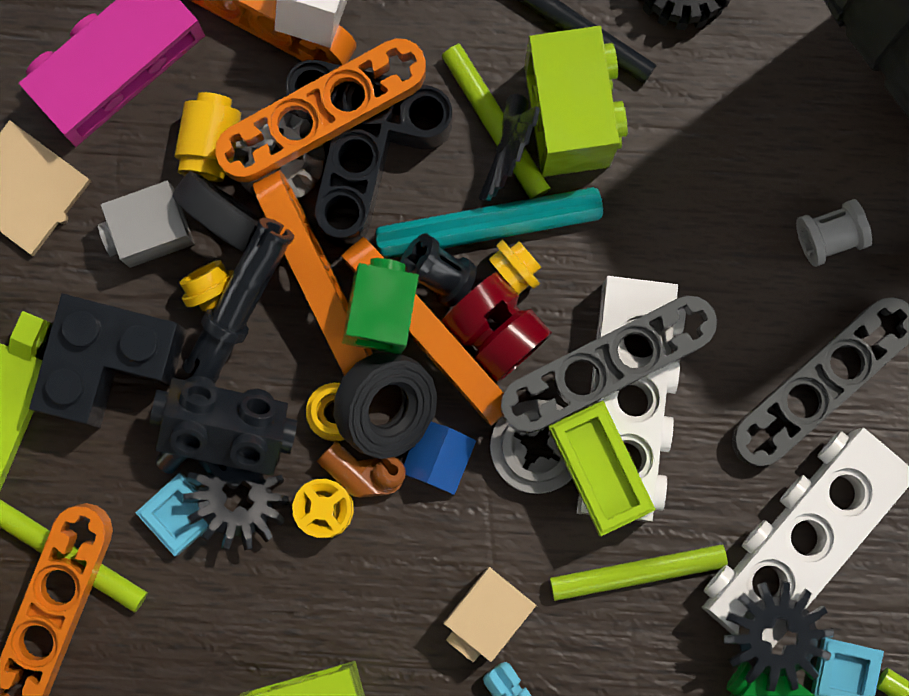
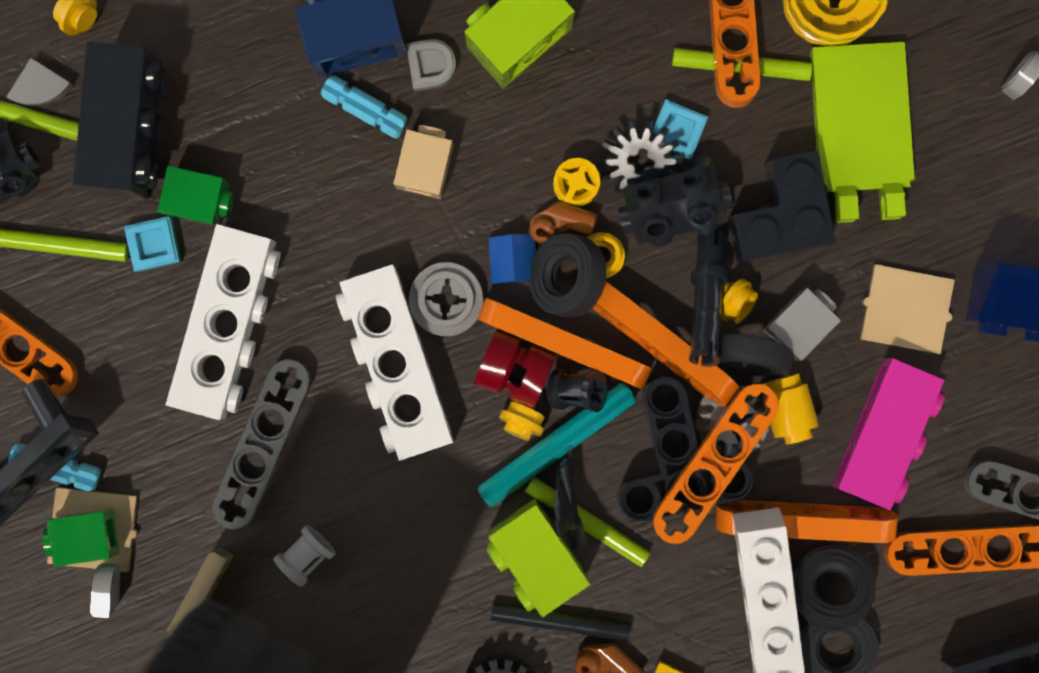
camera: 155 degrees right, 5 degrees up
green brick [342,258,419,354] -> none
dark grey beam [501,295,717,433] -> none
lime tile [548,400,656,536] -> none
lime bar [550,544,728,601] -> none
black gear [723,581,834,692] -> none

